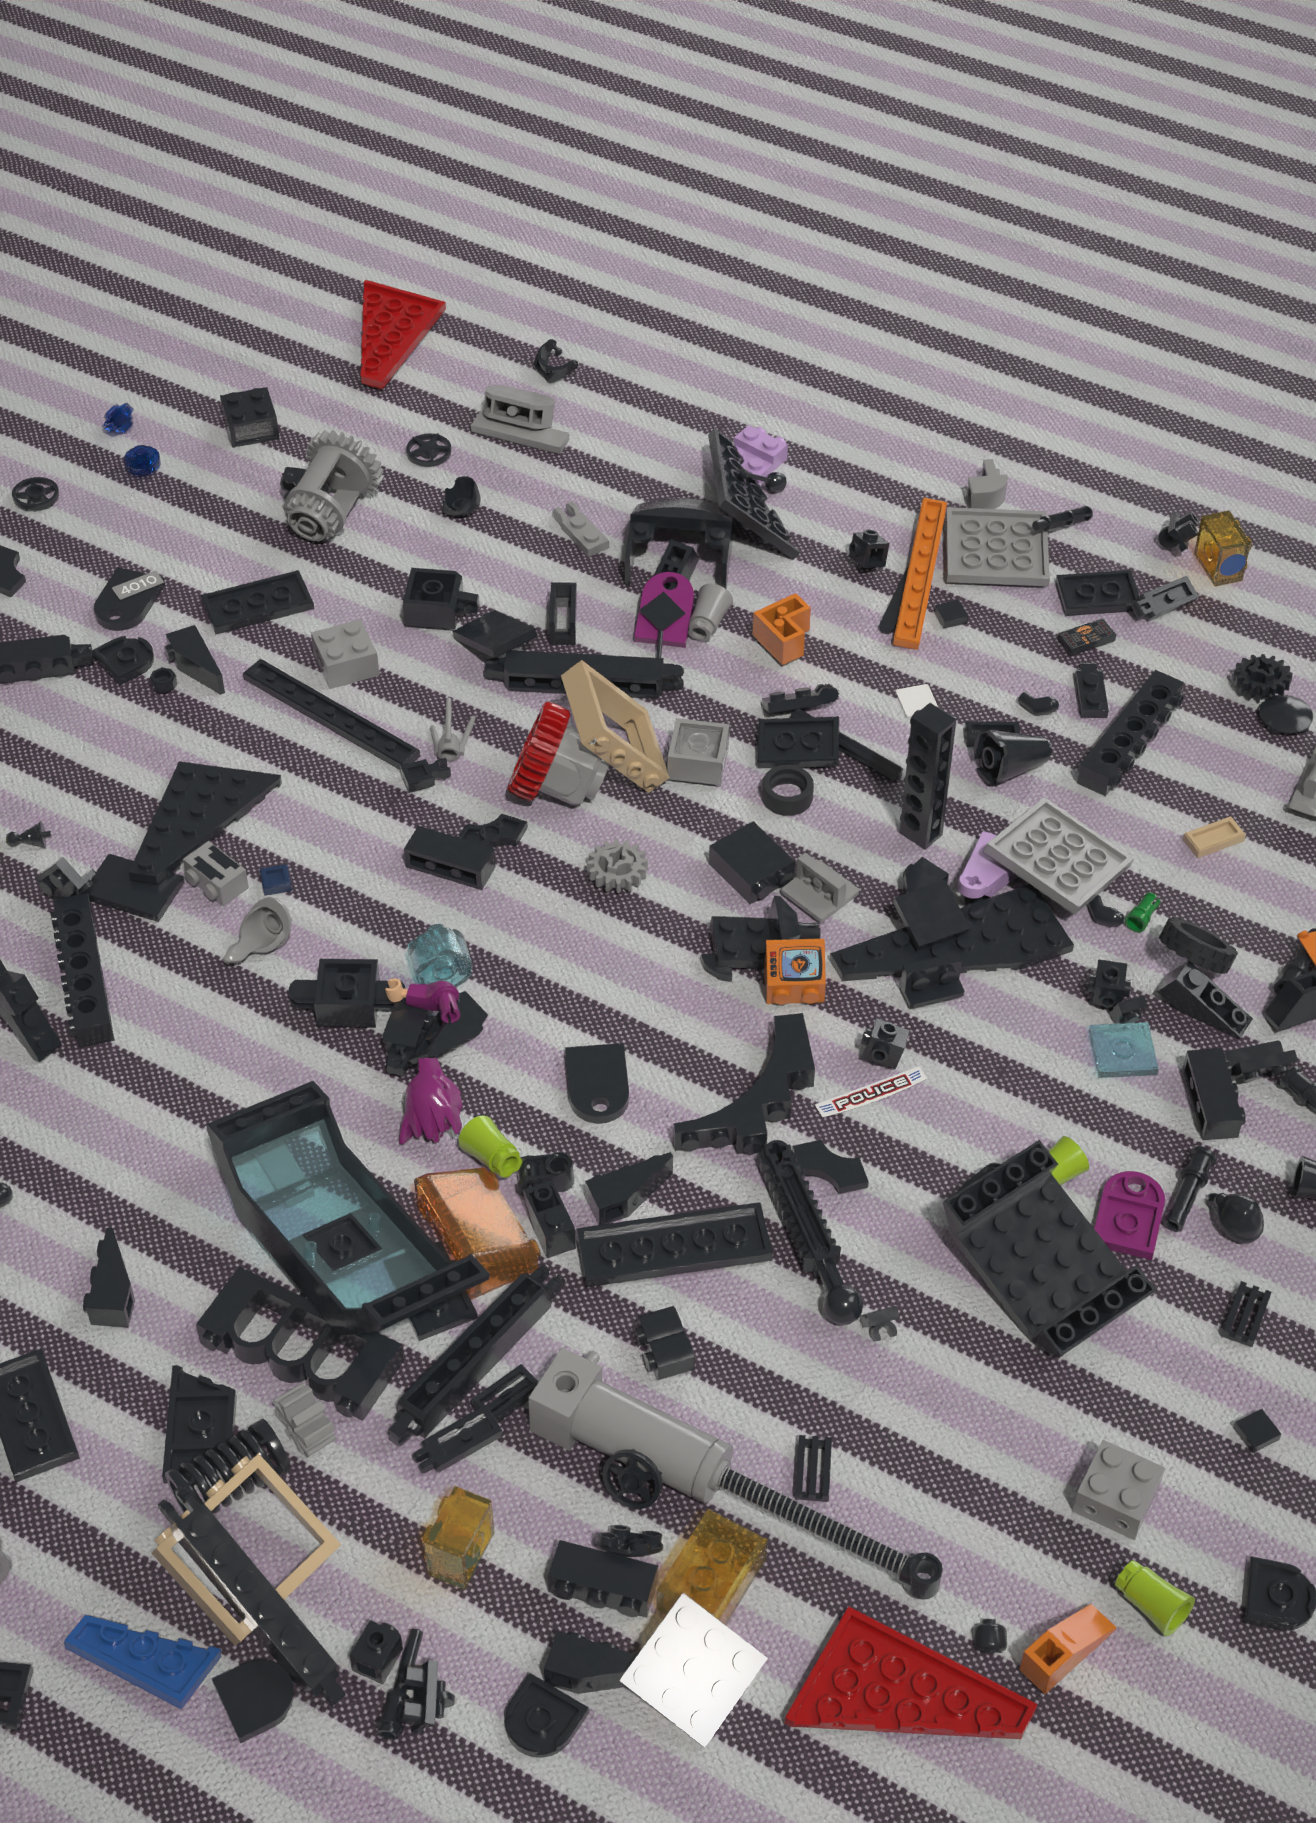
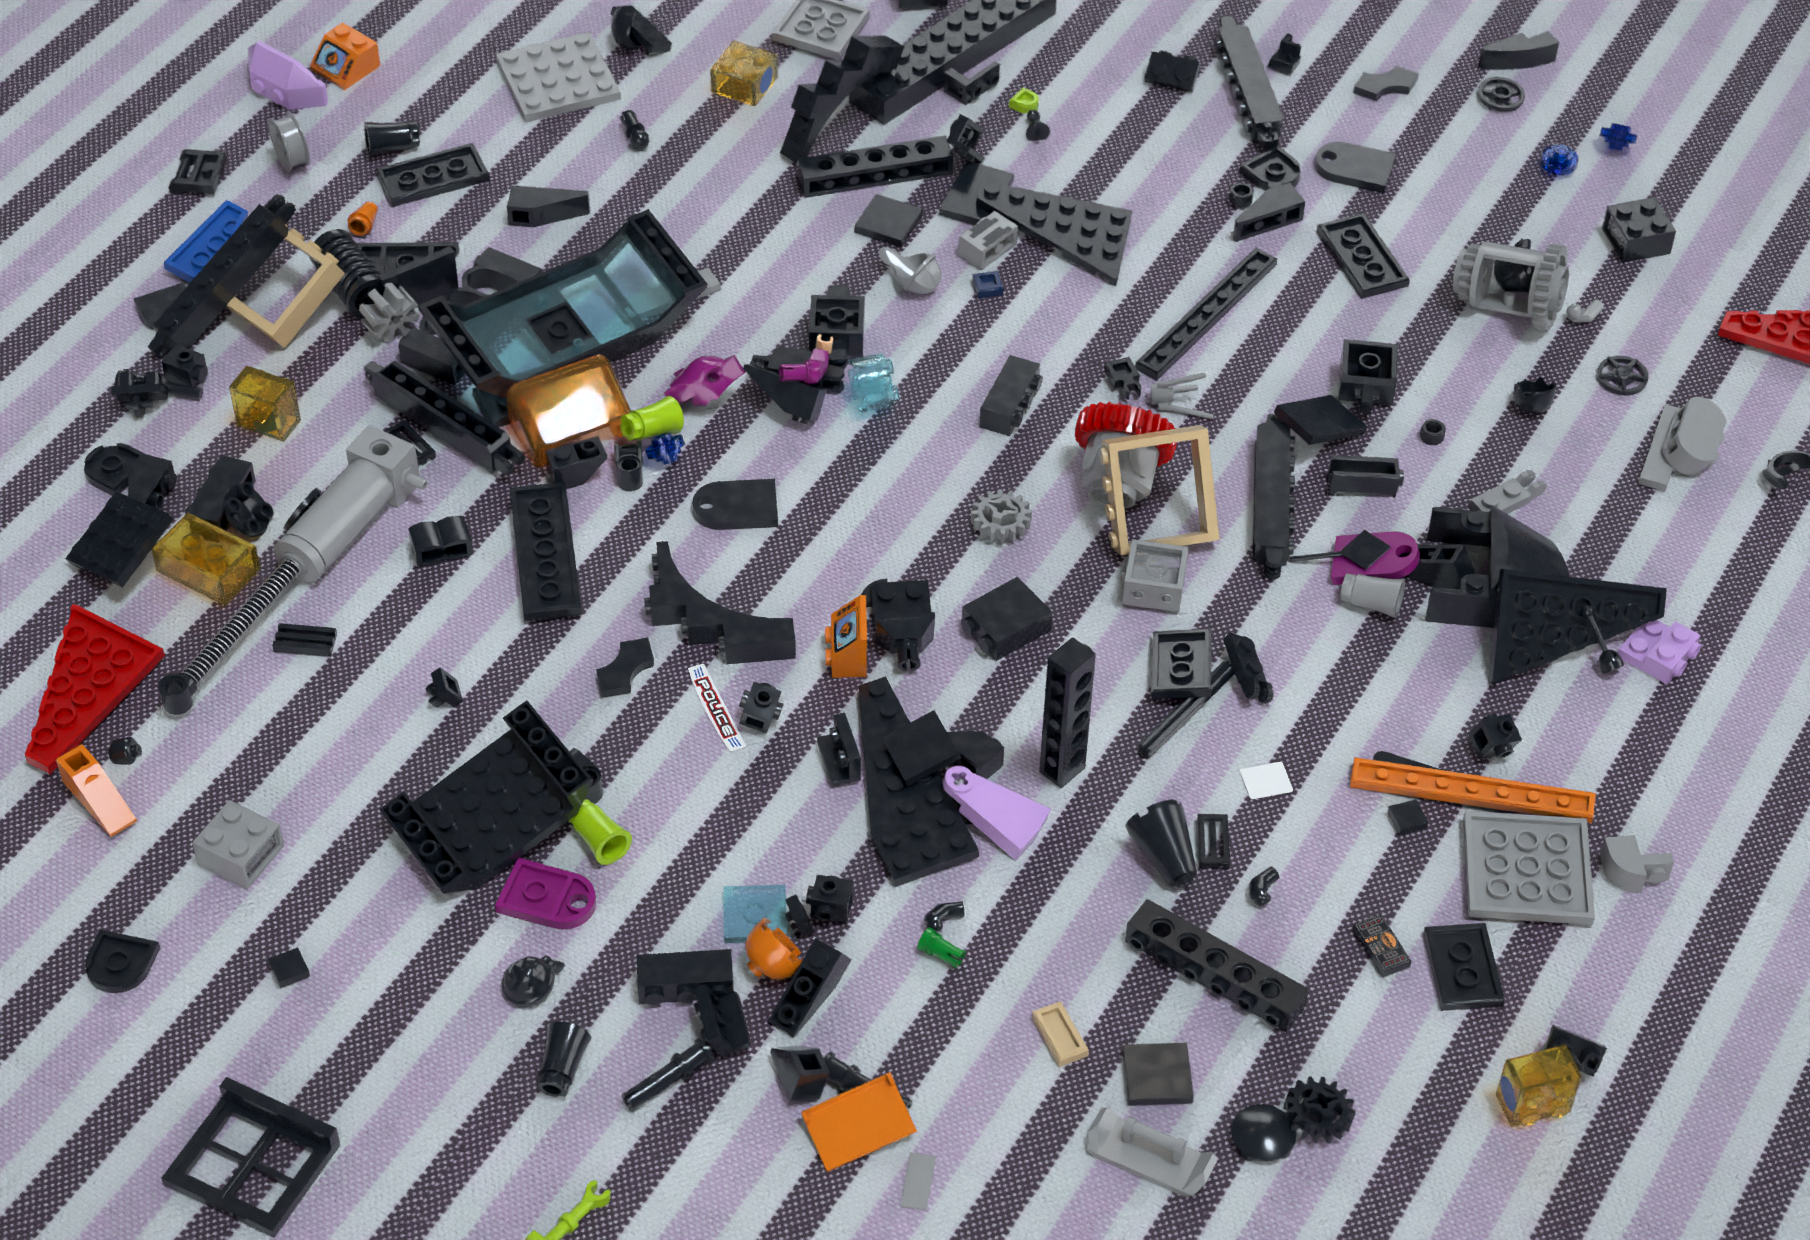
camera: 90 degrees right, 0 degrees up
light grey sticker [112,571,165,600] -> none
light grey brick [311,619,379,689] -> none
black hinge [412,1404,504,1473] -> none
black tile [458,814,528,848] -> none
black slope [585,1152,673,1225] -> none
orange brick [753,593,811,665] -> none
black gear [758,1140,864,1325] -> none
black tyre [762,765,814,816] -> none
light grey bracket [782,853,859,922] -> none
light grey plate [984,797,1134,915] -> none
black piece [1032,506,1093,531] -> none
black hinge [1075,663,1109,718] -> none
lime plant [1115,1560,1195,1636] -> none
hinge [1131,576,1199,620] -> none
black tyre [1158,917,1238,974] -> none
black pin [1163,1146,1217,1232] -> none
black tile [1222,1281,1272,1347] -> none
none -> orange cone [348,201,378,236]
none -> black tile [378,246,459,309]
none -> clear blue plate [645,432,685,465]
none -> orange cylinder [745,917,804,980]
none -> black tile [854,194,923,247]
none -> black tile [1122,1042,1194,1106]
none -> black axle [1420,419,1446,445]

